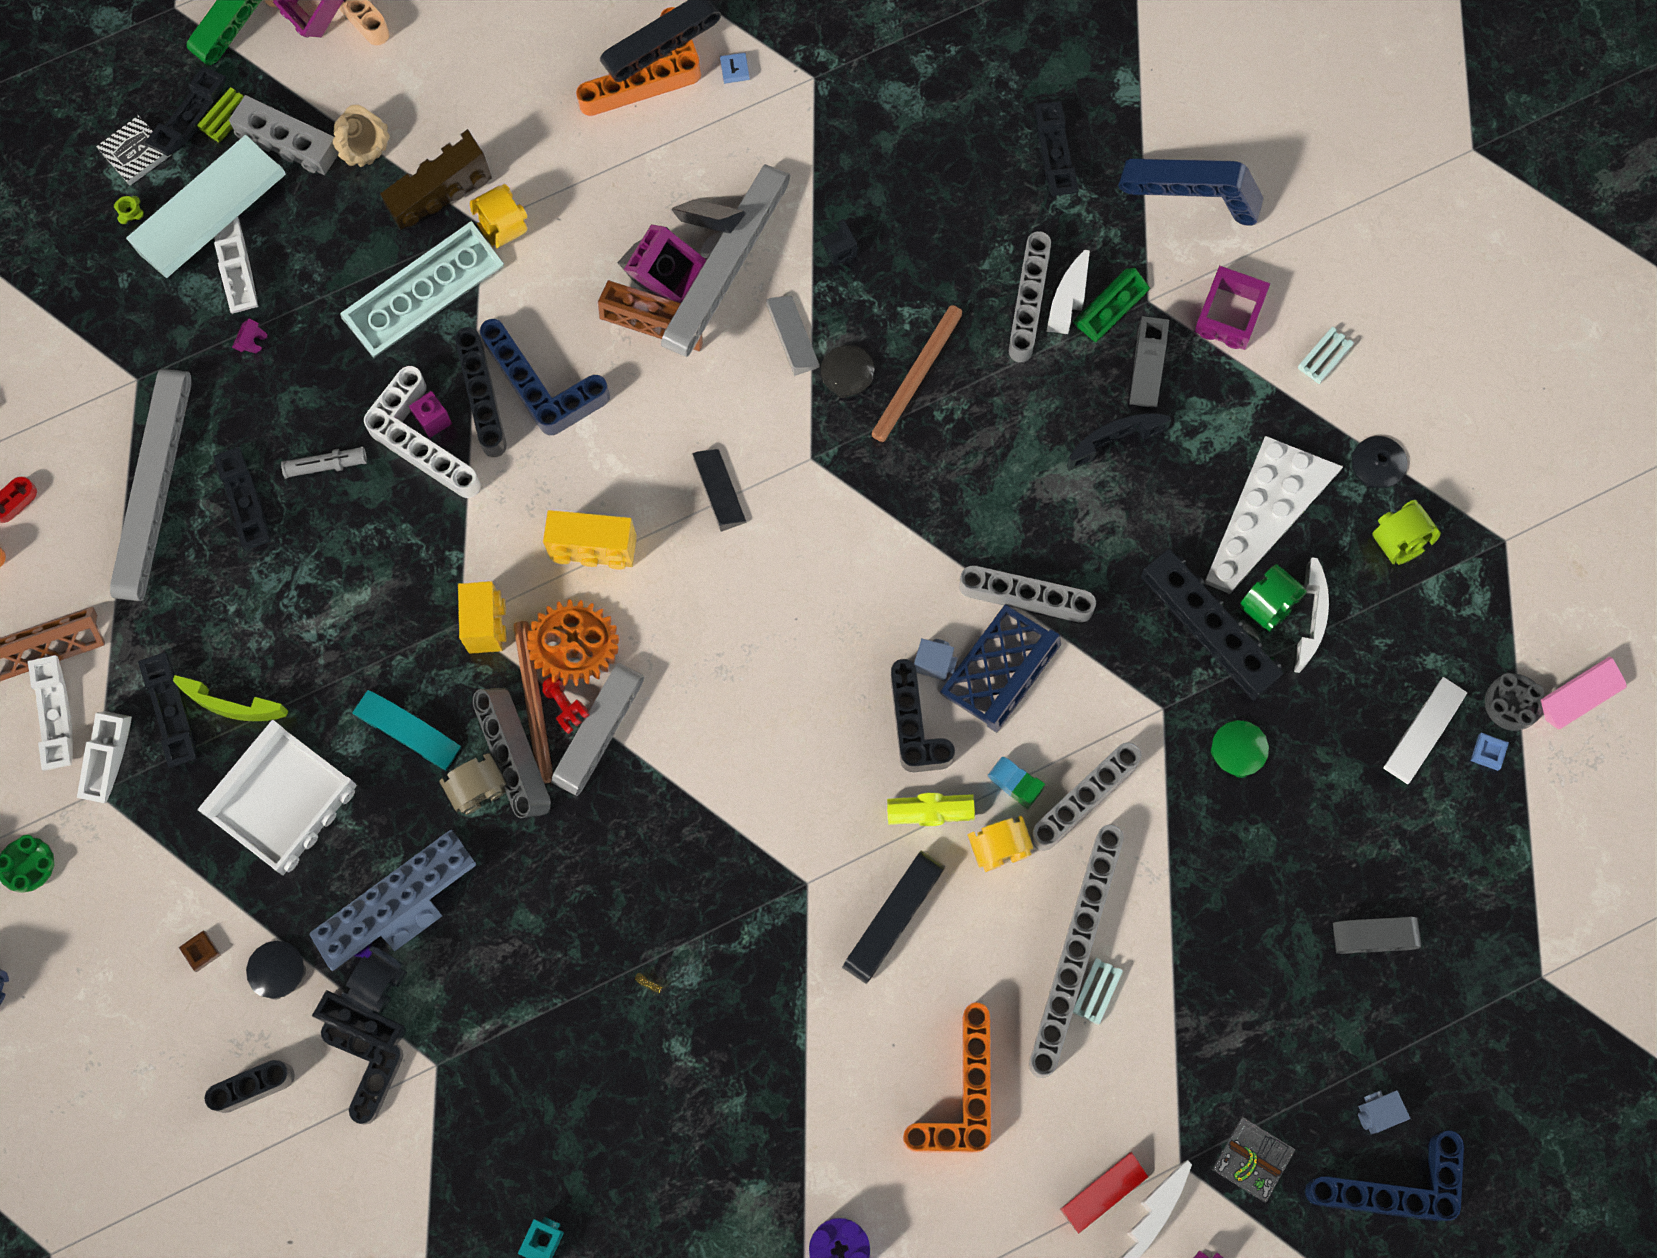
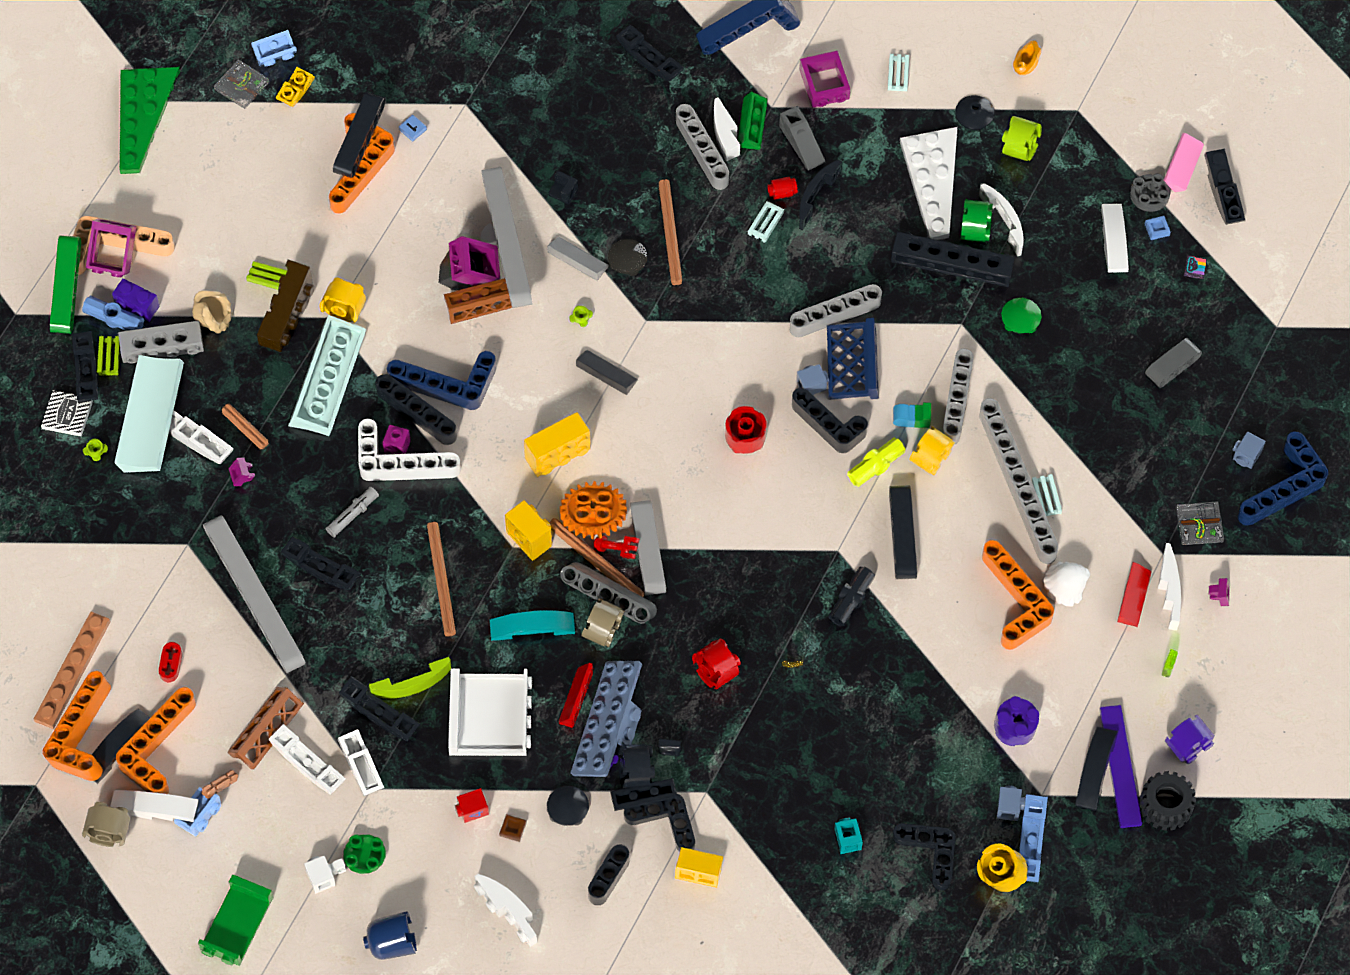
camera: 40 degrees left, 10 degrees down
black slope [671,199,746,234] -> none
none -> medium blue piece [82,295,144,331]
none -> dark purple brick [112,278,160,322]
none -> nougat axle [222,404,269,449]
none -> lime tile [246,261,287,290]
none -> nougat axle [427,522,456,636]
none -> red brick [454,788,489,823]
none -> white slope [474,874,537,947]
none -> red slope [559,663,593,728]
none -> lime plate [569,306,593,327]
none -> black tile [659,739,681,757]
none -> yellow hinge [675,847,723,888]
none -> red brick [692,638,741,689]
none -> red brick [725,406,767,454]
none -> light aqua tile [748,201,784,242]
none -> red brick [768,177,798,200]
none -> black piece [829,567,875,626]
none -> light orange arm [1013,40,1041,76]
none -> white hair [1043,561,1090,607]
none -> tile [1184,256,1207,279]
none -> black slope [1204,148,1246,225]

